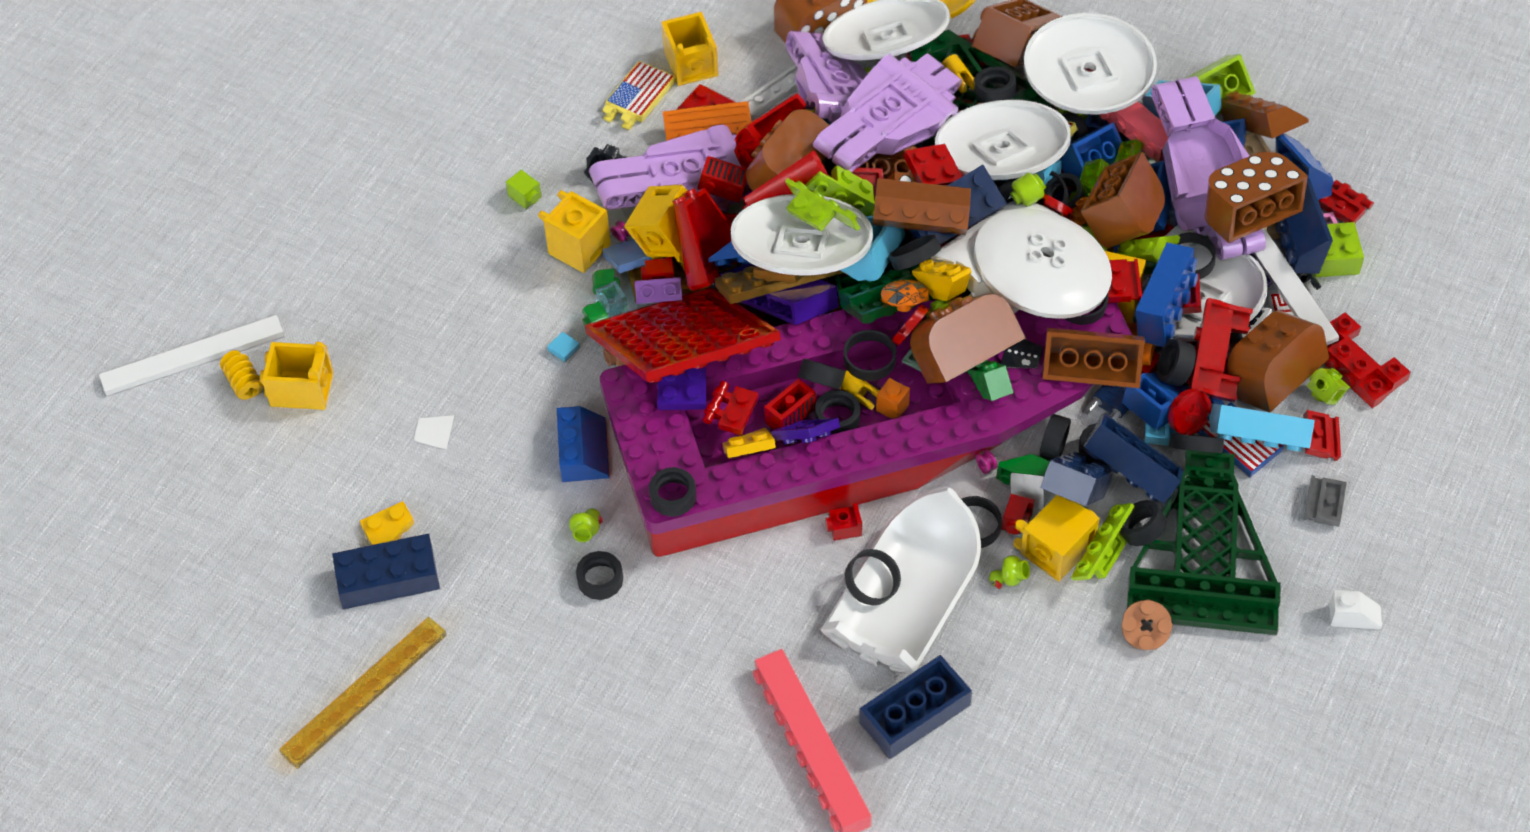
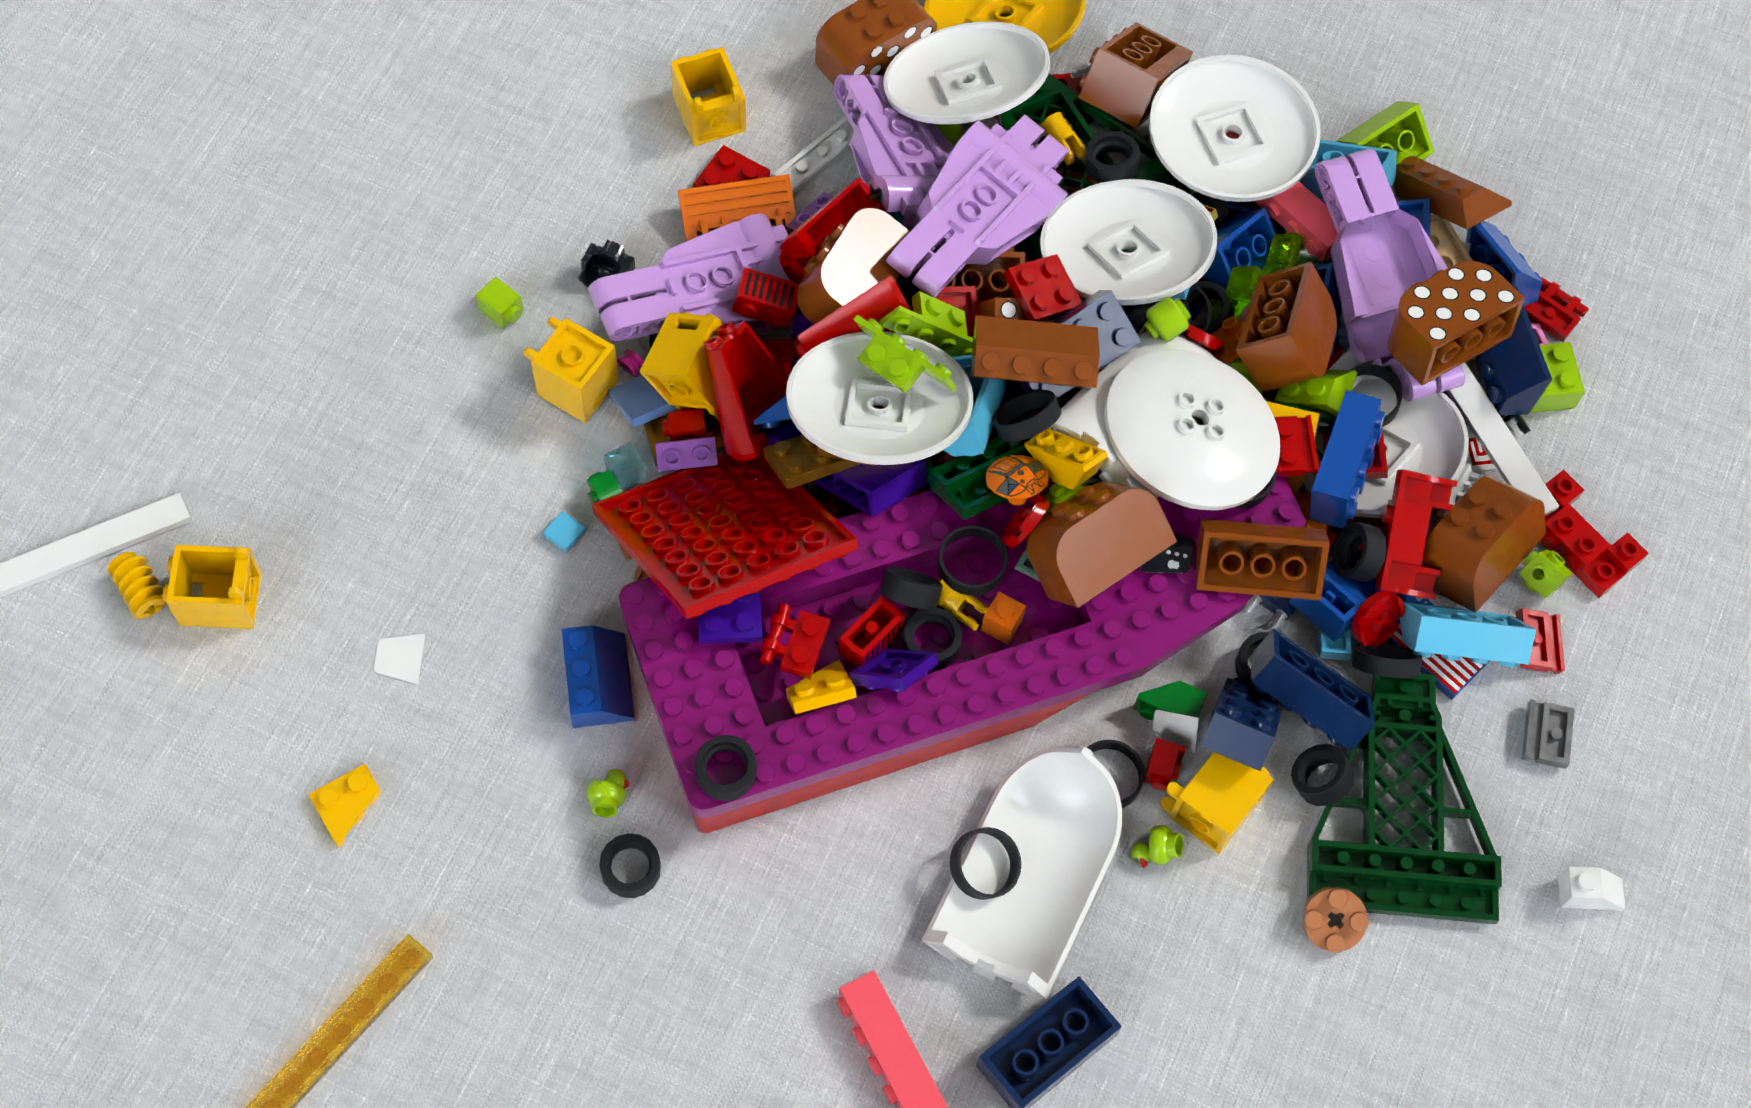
camera: 10 degrees left, 10 degrees up
dark blue brick [332,533,440,609] -> none
green plate [592,268,621,298] -> none
tile [602,61,676,130] -> none
red brick [825,503,862,541] -> none
slope [968,359,1013,401] -> none
dark pink bush [976,450,998,474] -> none
black tyre [1039,414,1071,460] -> none
lime bracket [1070,503,1134,581] -> none

